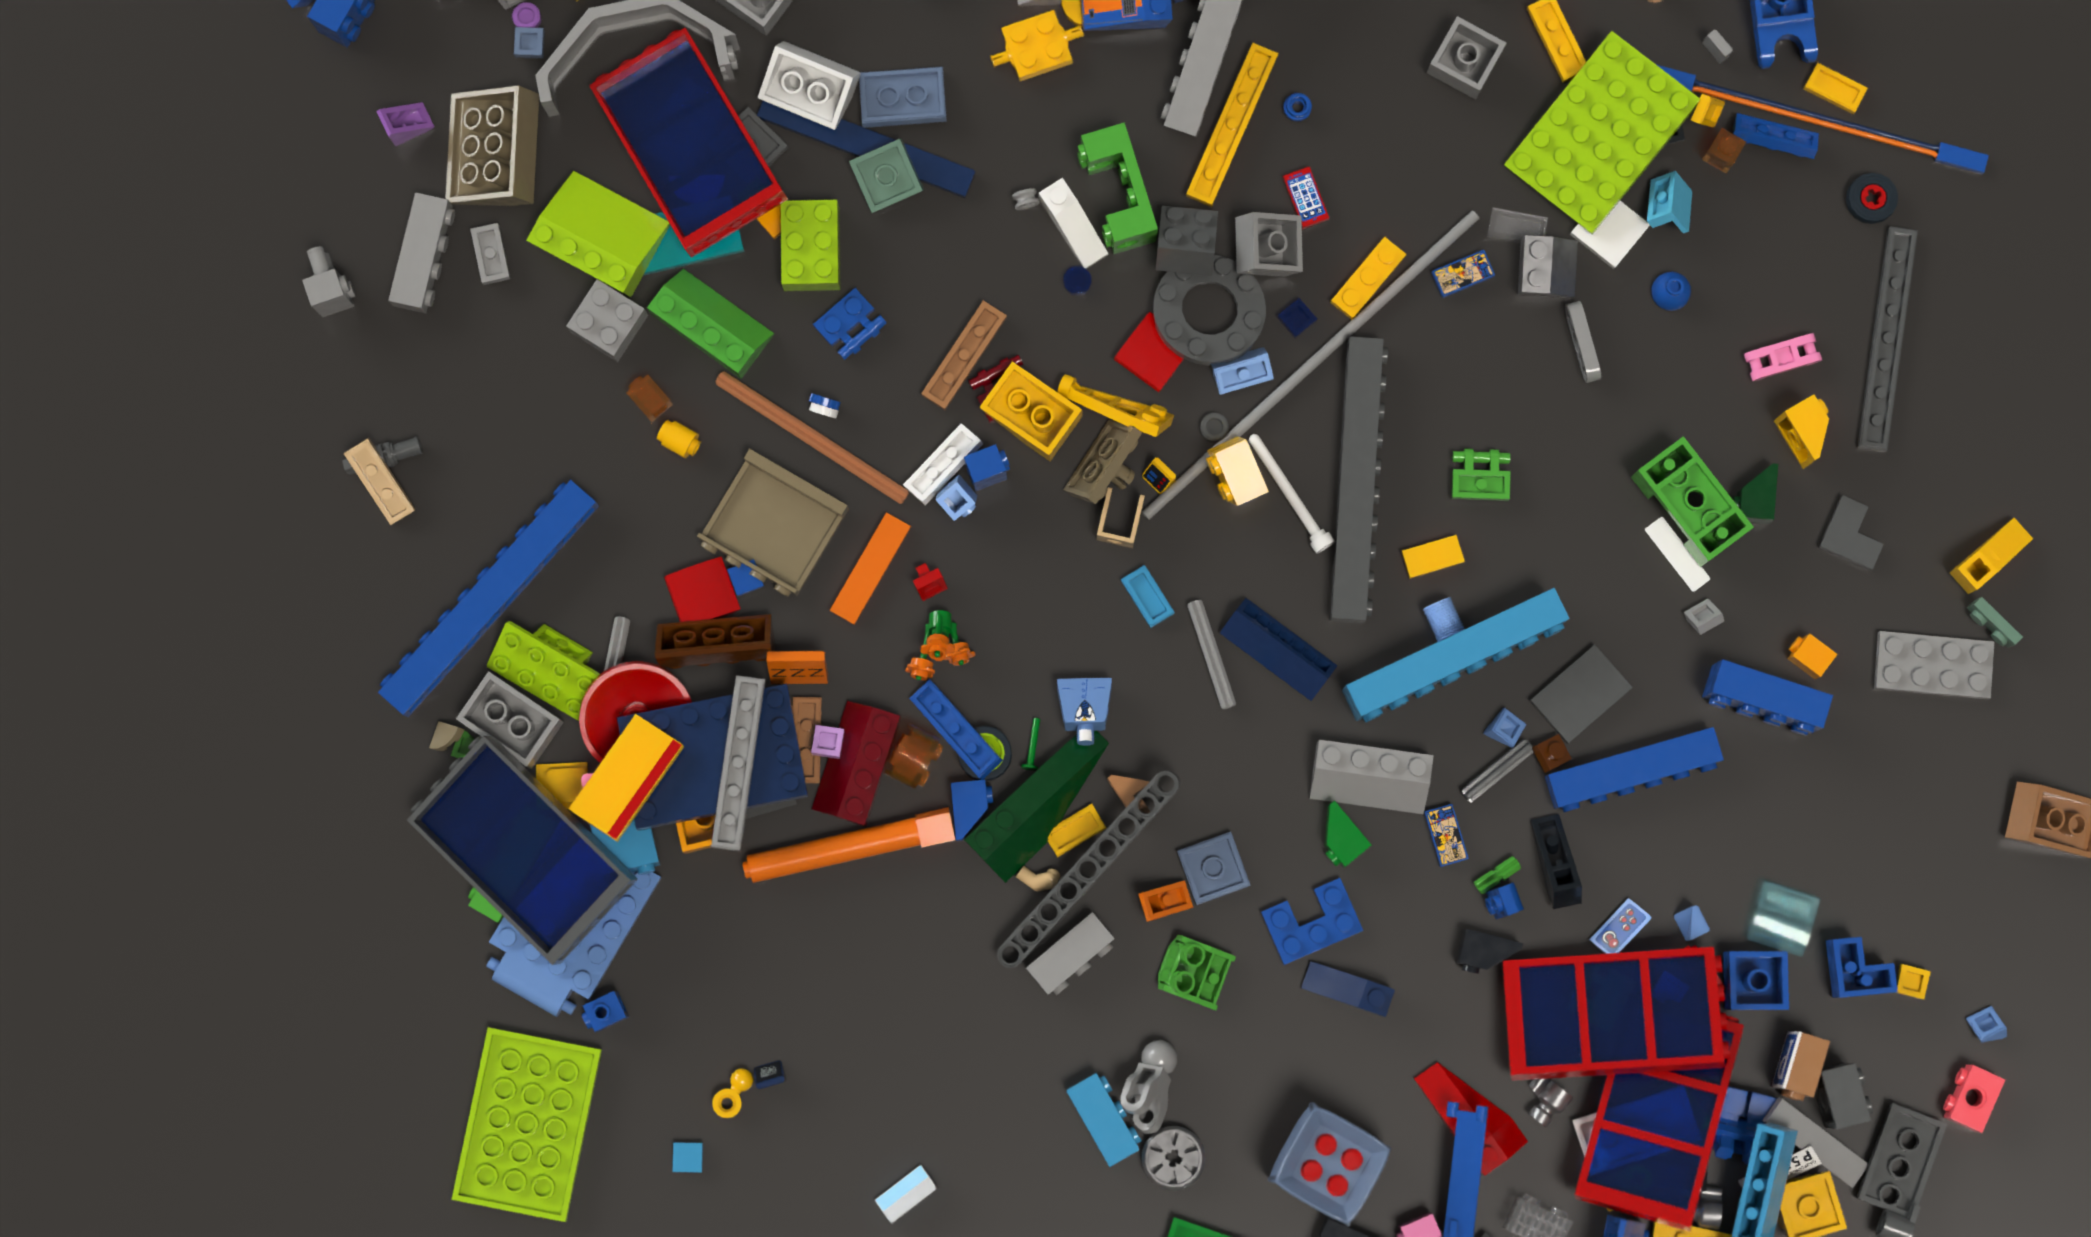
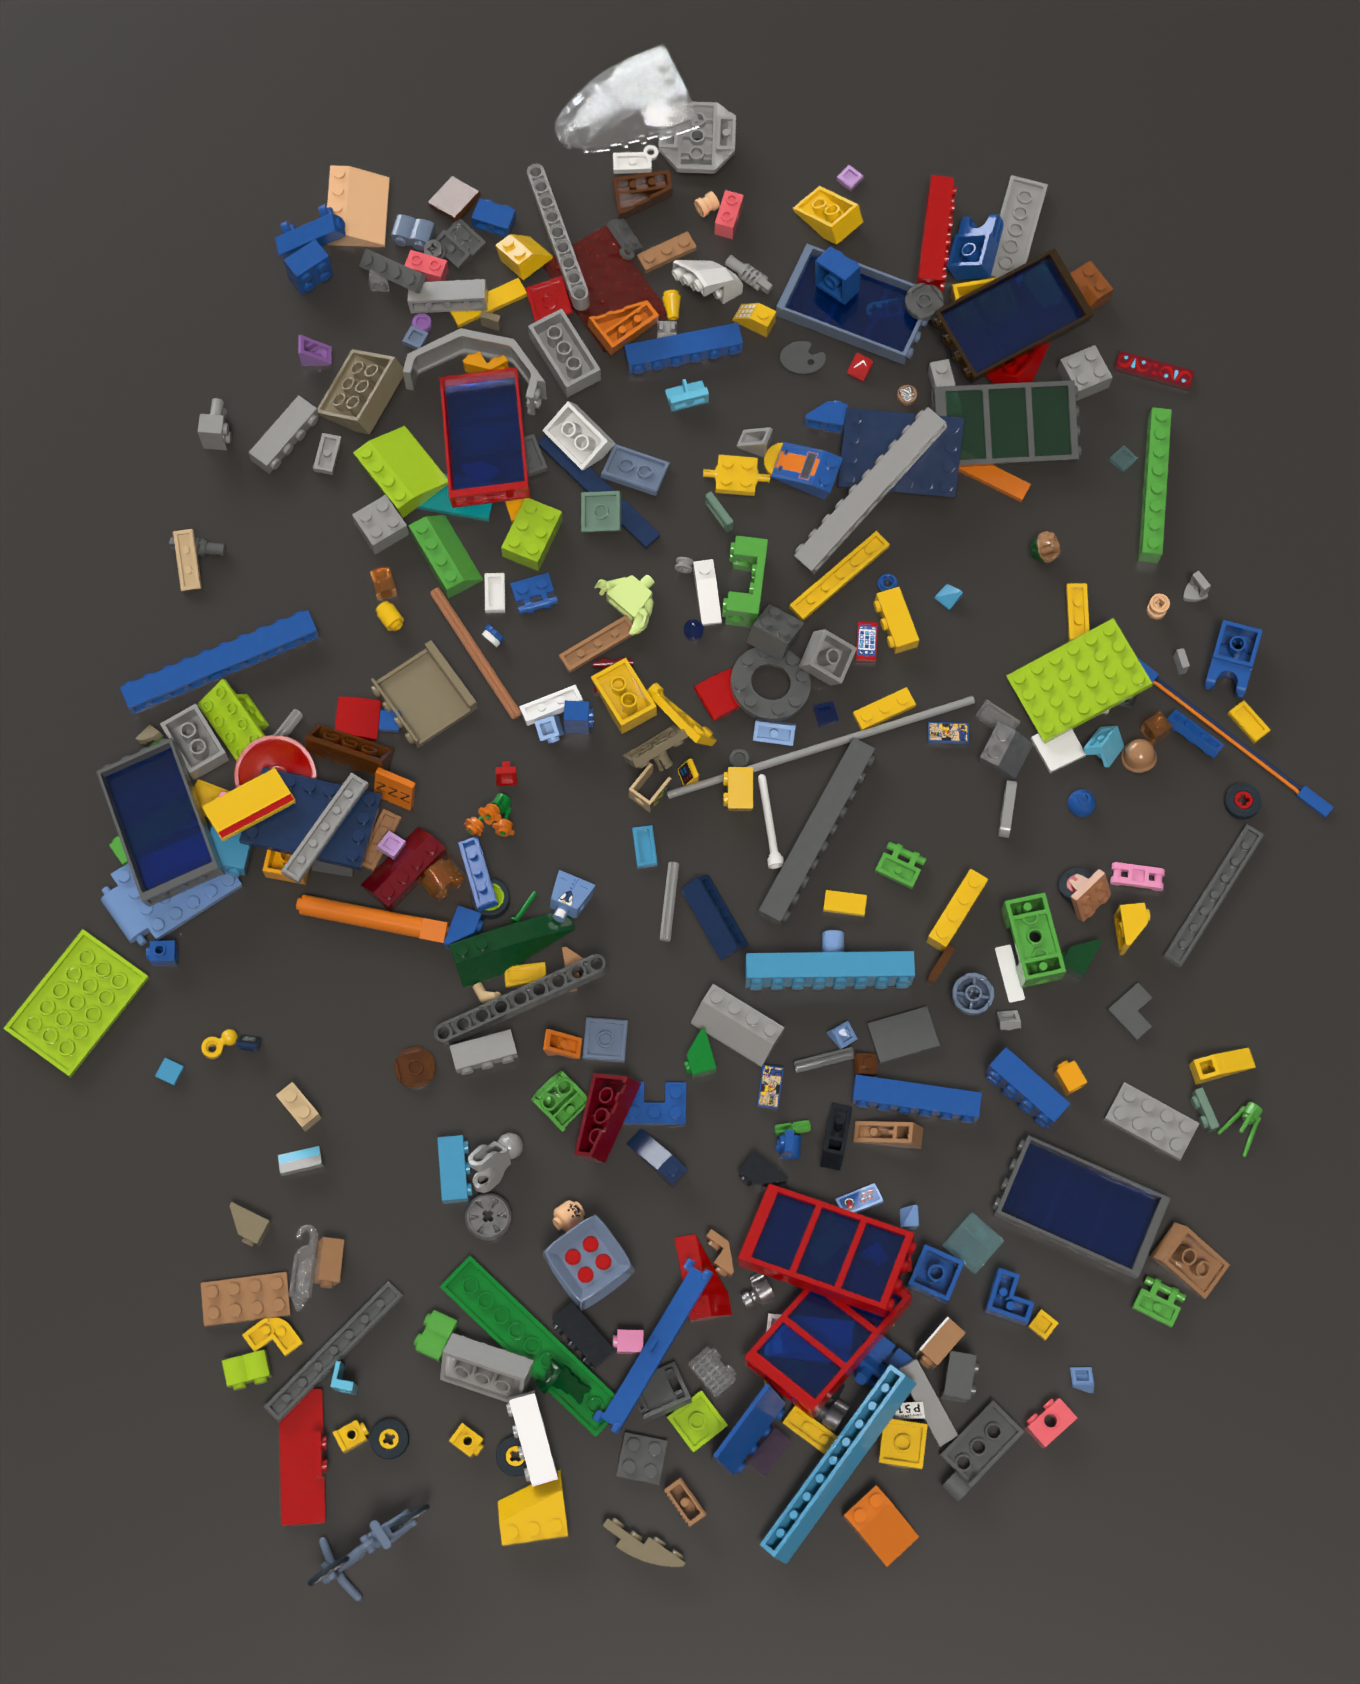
camera: 20 degrees right, 10 degrees down
orange tile [830,512,911,625] -> none
light grey brick [1427,16,1507,100] -> none
yellow tile [1691,94,1725,128] -> none
none -> tan brick [276,1082,322,1132]
none -> reddish brown tile [394,1047,436,1089]
none -> light orange slope [462,351,508,373]
none -> white tile [485,573,505,613]
none -> light nougat head [552,1200,585,1232]
none -> dark red wedge [574,1073,641,1164]
none -> yellowish green torso [594,575,655,635]
none -> sand green tile [705,491,734,533]
none -> medium nougat slope [706,1229,734,1278]
none -> medium nougat slope [853,1121,923,1149]
none -> yellow brick [873,587,919,654]
none -> yellow brick [926,869,988,952]
none -> reddish brown tile [926,945,956,987]
none -> dark azure slope [934,584,963,610]
none -> sand blue cylinder [952,973,994,1016]
none -> clear blue window [992,1135,1171,1279]
none -> nougat plate [1059,868,1111,922]
none -> medium nougat helmet [1121,739,1157,773]
none -> bright green plate [1132,1276,1186,1328]
none -> bright green plant [1217,1102,1263,1157]

